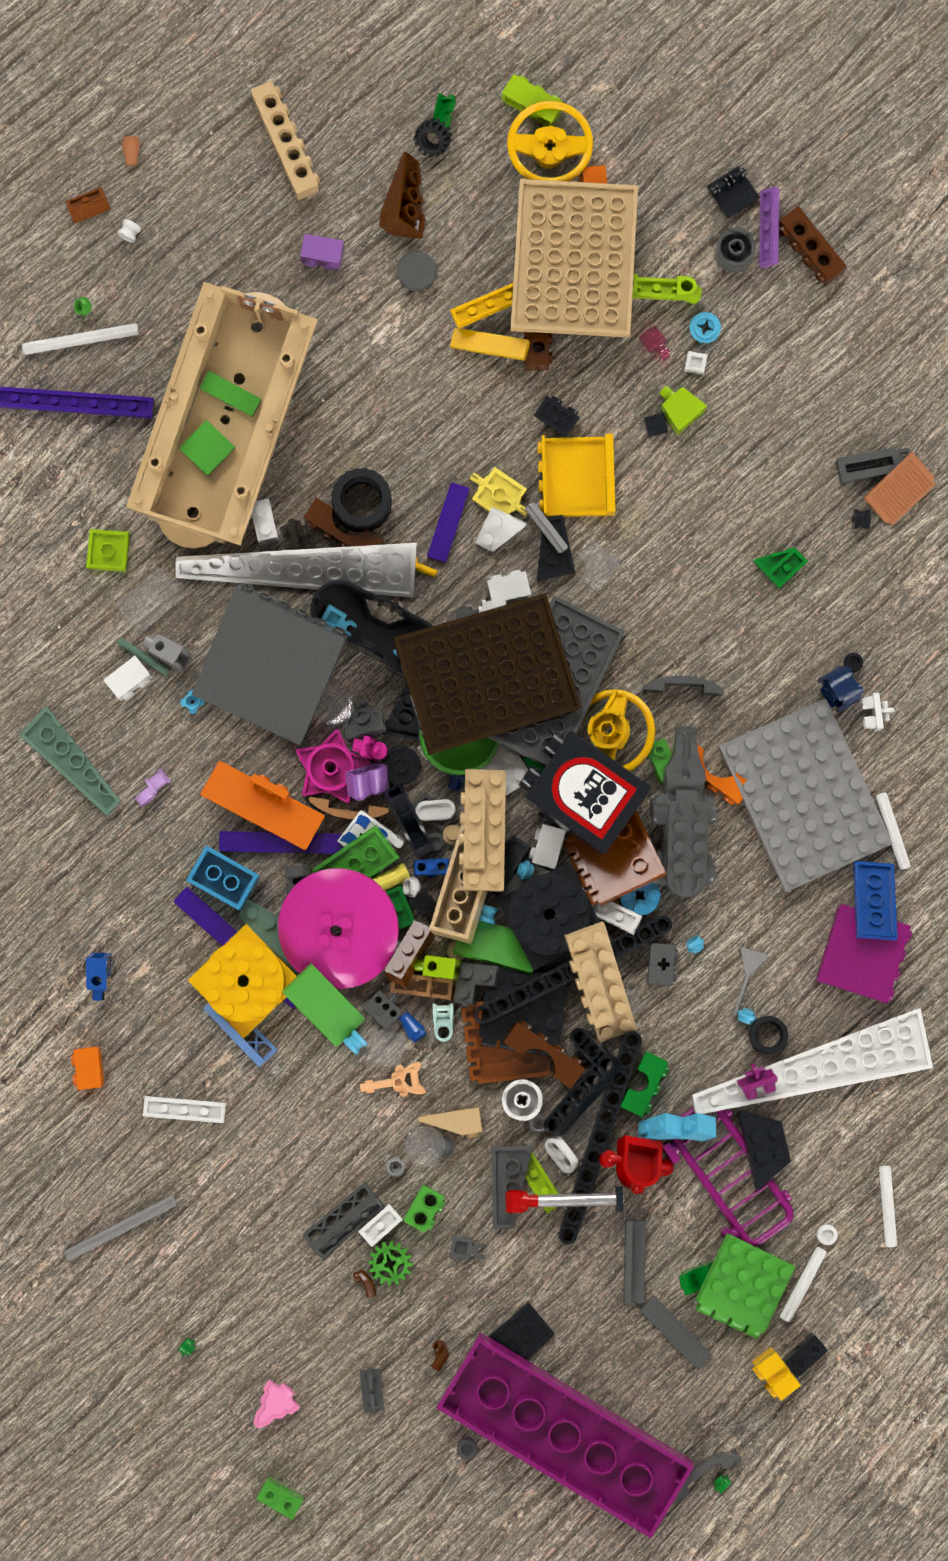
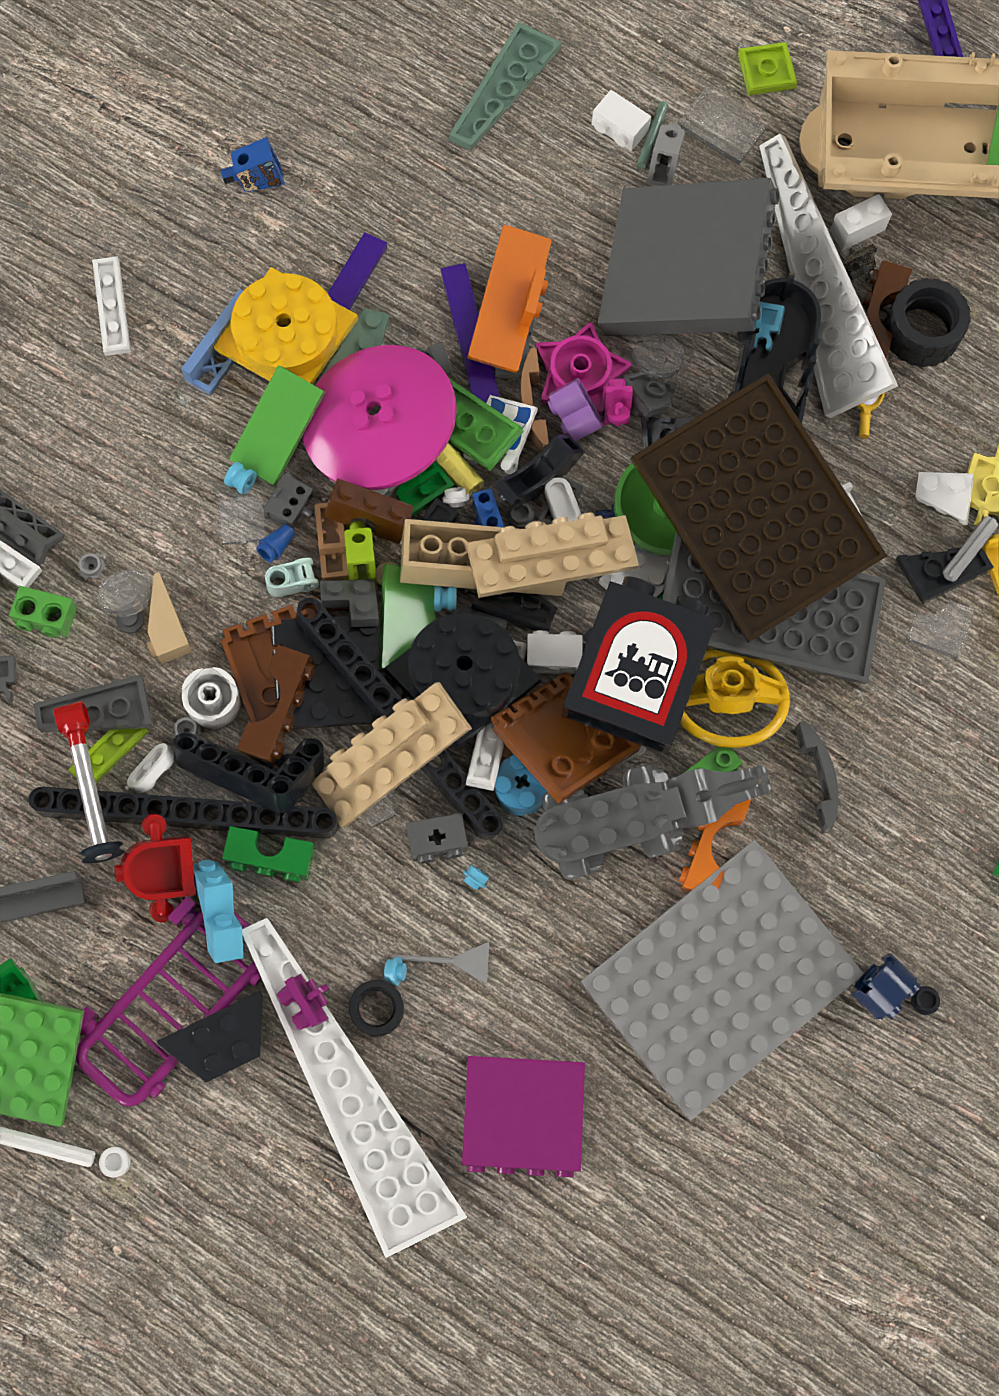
camera: 75 degrees right, 10 degrees down
orange brick [71,1047,105,1090] -> none
lavender connector [135,768,171,807] -> none
bright green tile [179,420,236,476] -> none
medium azure plate [180,690,205,714] -> none
dark azure brick [186,846,261,911] -> none
light nougat piece [360,1061,426,1097] -> none
black tile [381,746,421,786] -> none
dark purple tile [427,482,470,563] -> none
white brick [487,570,531,604] -> none
medium azure plate [517,860,534,880] -> none
blue tile [853,861,898,941] -> none
white hips [860,693,895,731] -> none
white axle [876,793,910,870] -> none
white axle [879,1166,897,1247] -> none

